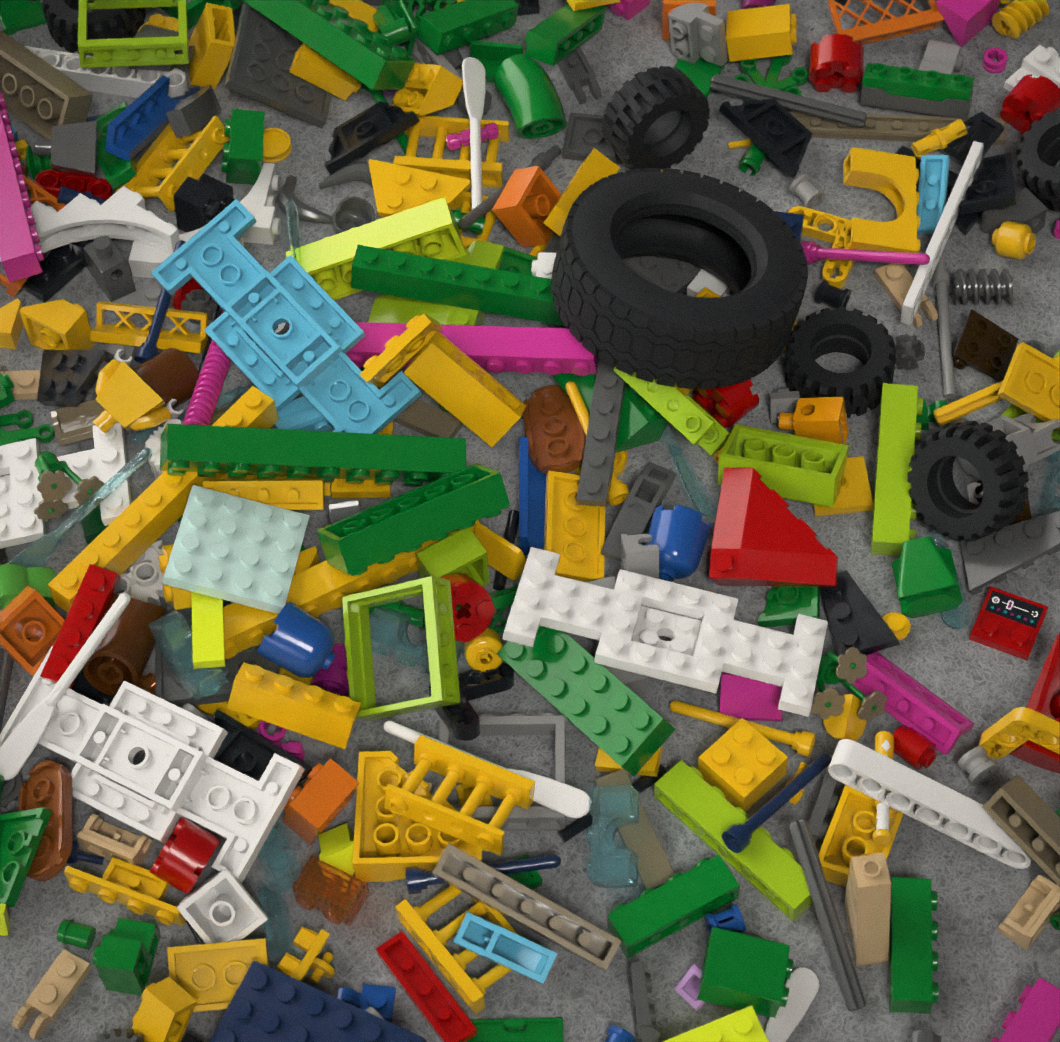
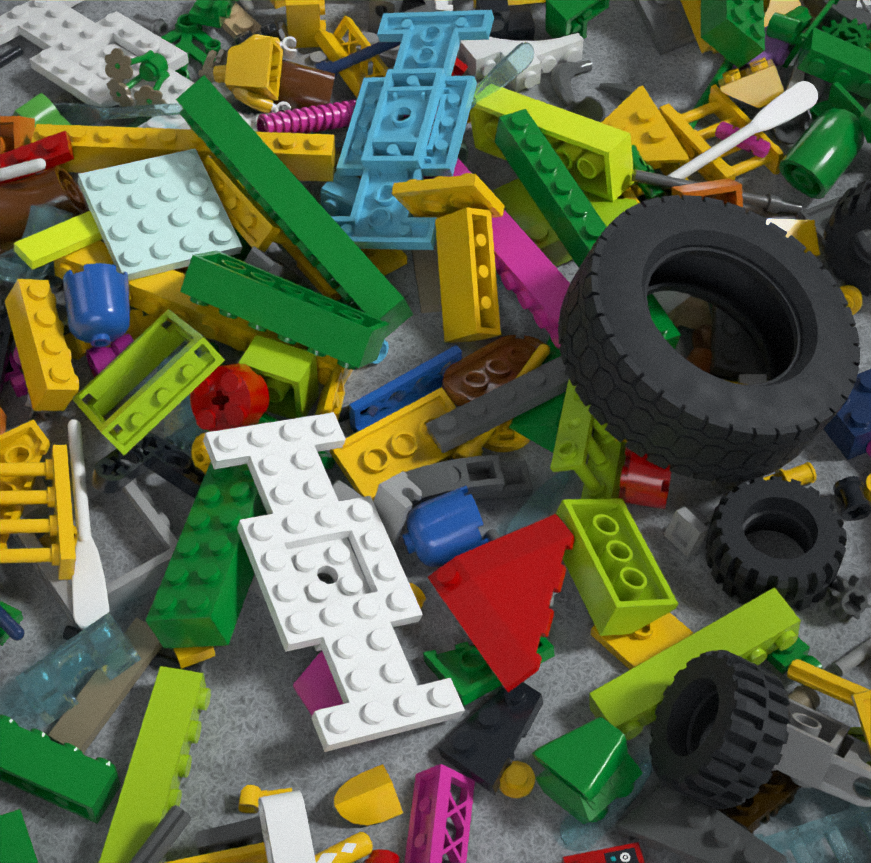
camera: 50 degrees right, 5 degrees down
yellow piece [262,128,292,163] -> none
black wing [324,101,420,175] -> none
yellow piece [669,700,816,757] -> none
yellow brick [698,718,788,812] -> none
blue bush [704,904,746,933] -> none
dark blue piece [722,754,831,853] -> none
light orange torso [779,397,849,445] -> none
dark tan plant [811,647,888,722] -> none

